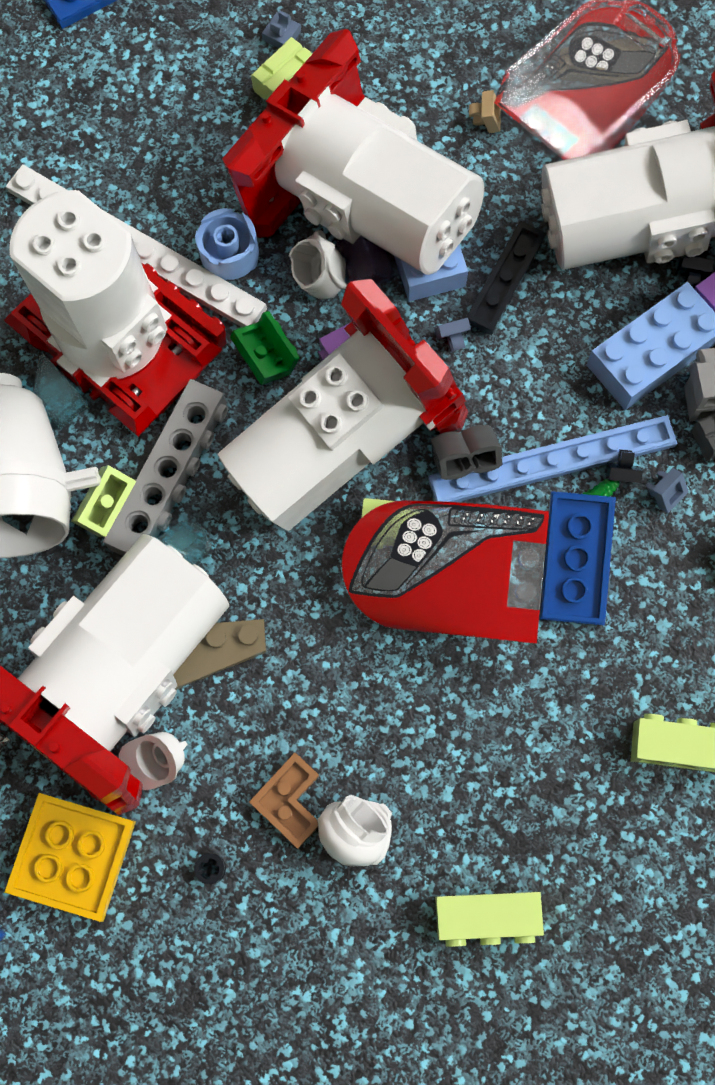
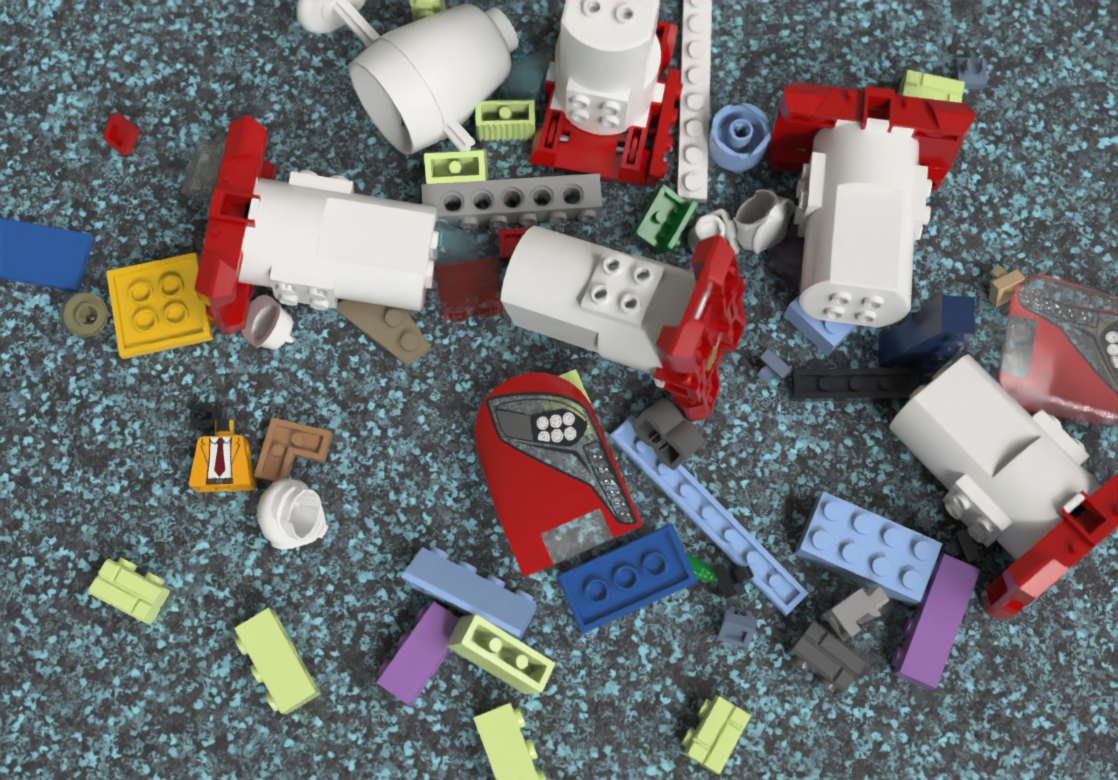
camera: 55 degrees right, 0 degrees up
none -> olive plate [60,291,108,337]
none -> yellowish green brick [88,557,170,625]
none -> light orange torso [189,419,256,492]
none -> medium lavender brick [376,601,459,707]
none -> light blue slope [401,546,537,641]
none -> clear red brick [435,257,503,322]
none -> yellowish green brick [446,614,555,694]
none -> yellowish green brick [475,99,535,142]
none -> red plate [498,228,528,262]
none -> white piece [687,209,739,254]
none -> dark blue wedge [879,295,975,374]

